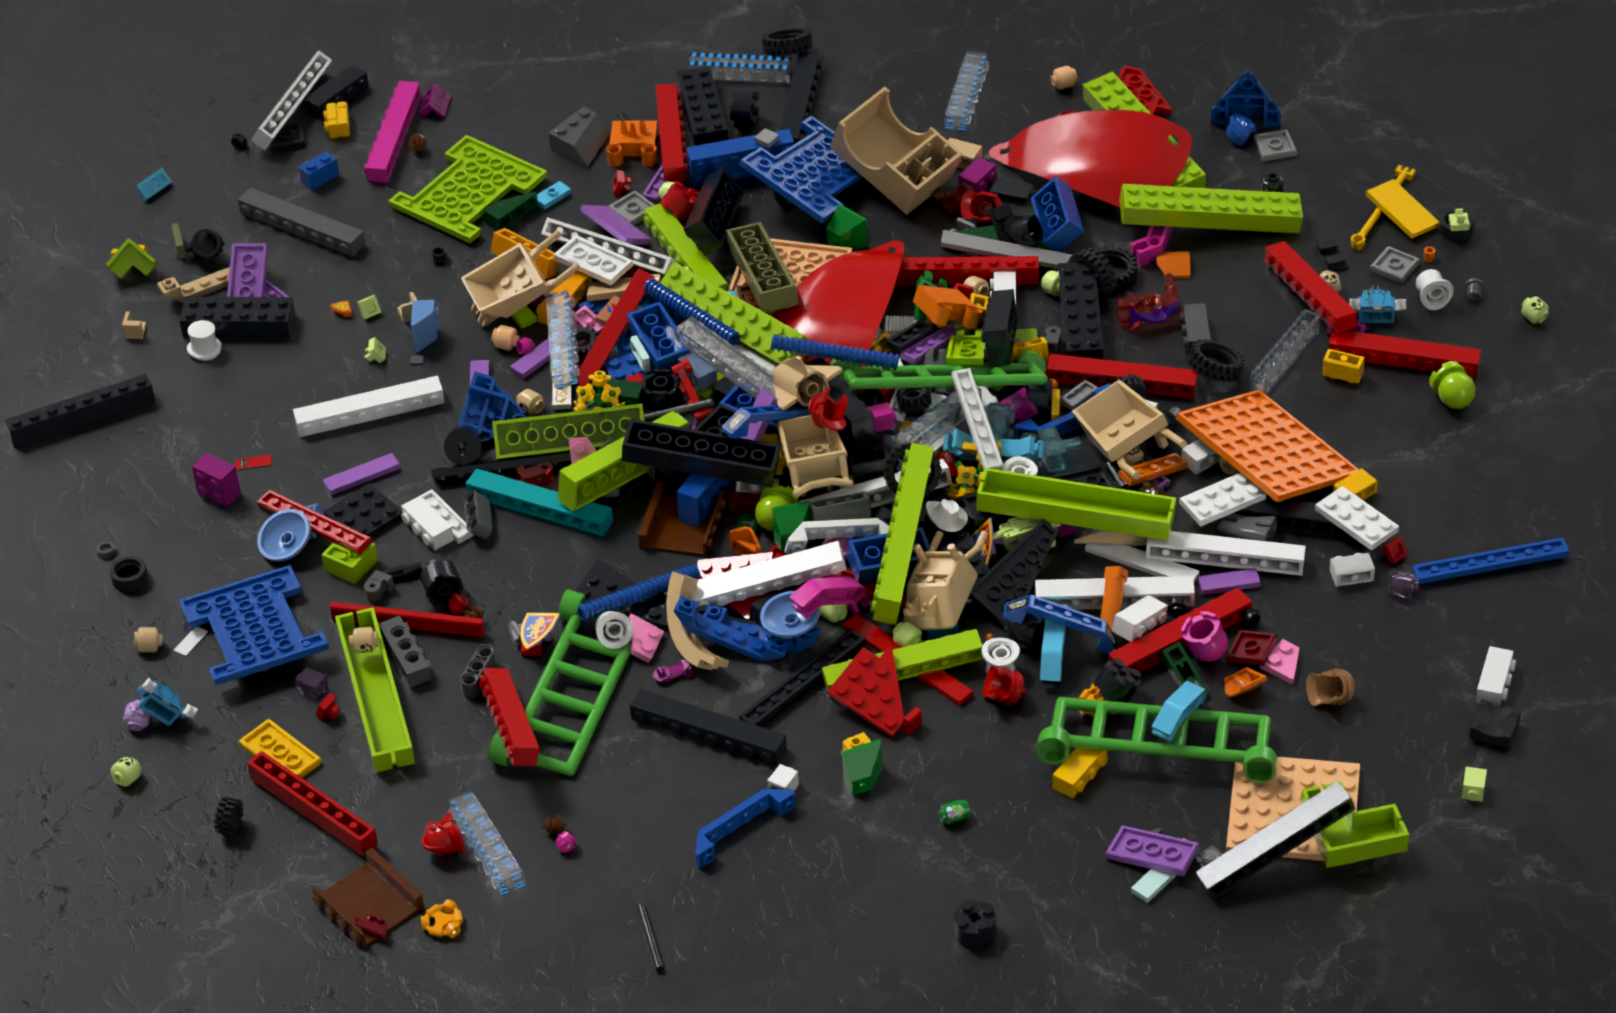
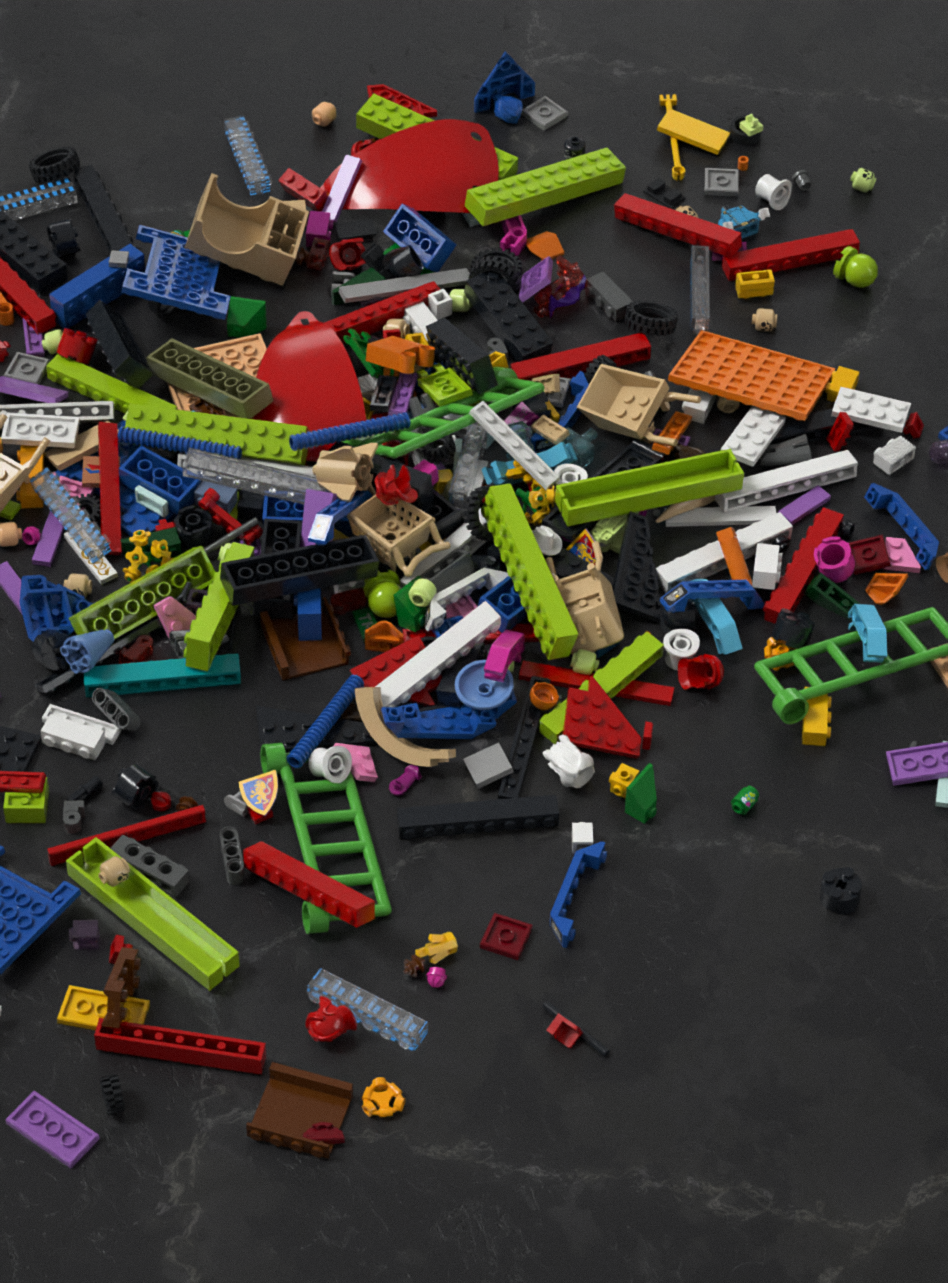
camera: 35 degrees left, 5 degrees up
none -> medium lavender tile [5,1091,100,1168]
none -> medium blue cone [60,629,114,674]
none -> reddish brown piece [102,947,141,1028]
none -> black bar [176,582,193,607]
none -> red brick [278,168,328,212]
none -> tile [322,155,362,223]
none -> yellowish green head [409,579,437,607]
none -> yellow rock [415,932,458,964]
none -> white brick [428,289,452,320]
none -> light grey tile [463,742,514,789]
none -> dark red tile [480,913,533,960]
none -> medium lavender tile [519,256,553,302]
none -> orange hair [529,682,559,710]
none -> tan plate [531,415,570,445]
none -> tan plate [532,374,560,395]
none -> white piece [543,735,595,788]
none -> red panel [546,1013,583,1048]
none -> tan head [752,308,777,332]
none -> red plate [827,412,854,451]
none -> blue slope [864,483,939,570]

